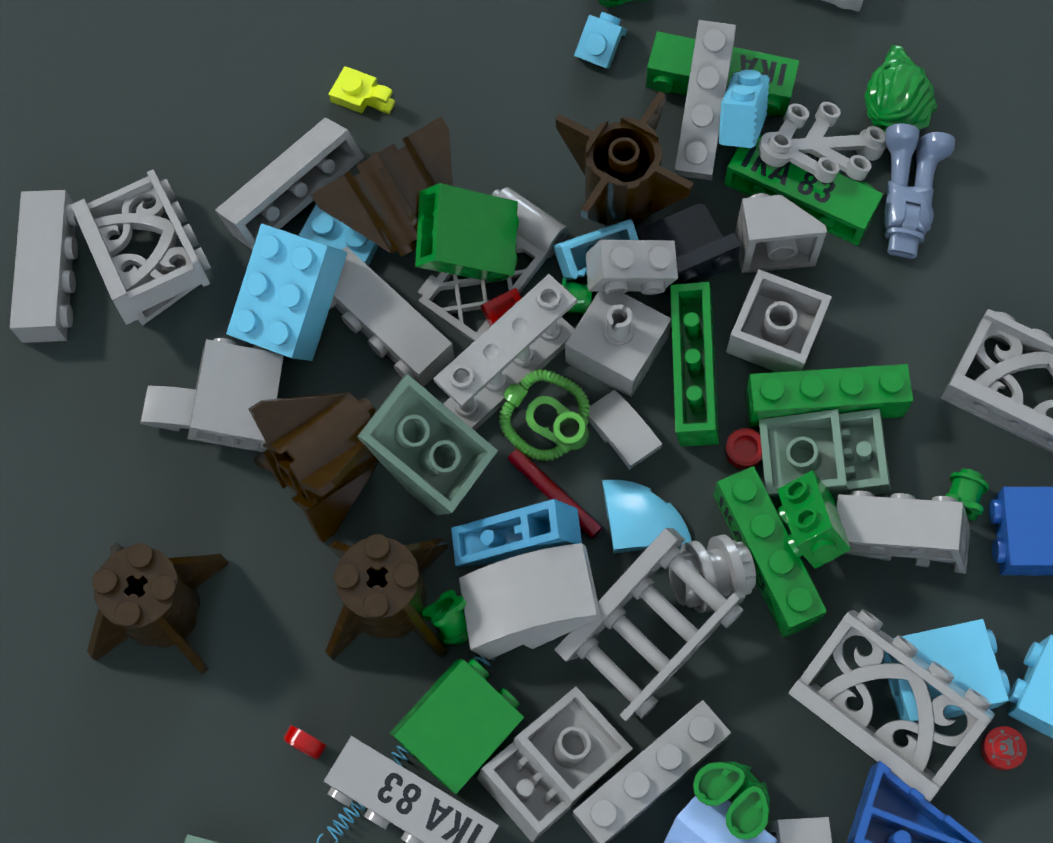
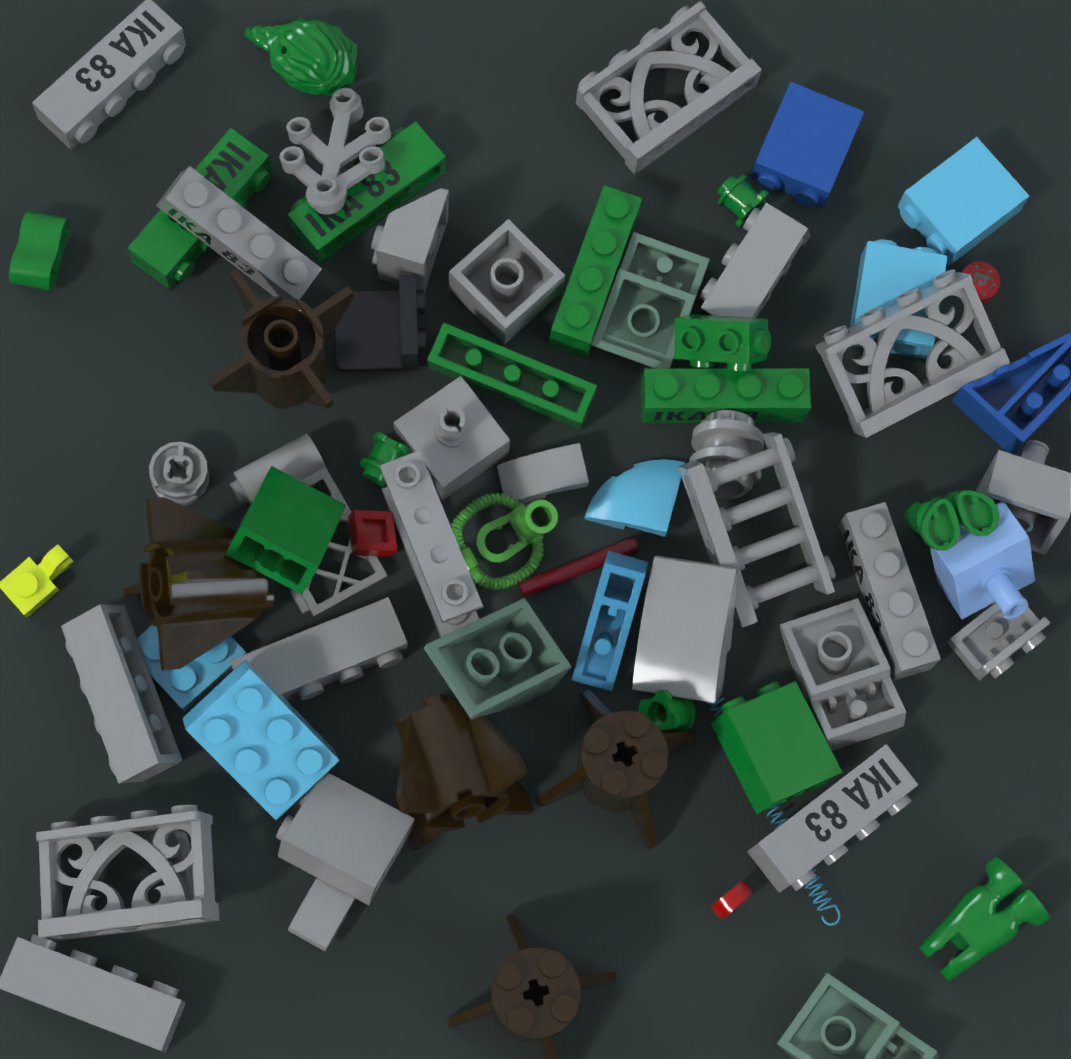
camera: 80 degrees left, 5 degrees up
medium azure brick [553,219,639,280] -> none
medium azure bracket [574,12,628,69] -> none
light grey brick [586,240,678,295] -> none
medium azure brick [719,70,770,148] -> none
red tile [725,428,762,470] -> none
sand blue piece [884,124,956,259] -> none
none -> light grey wheel [149,441,209,506]

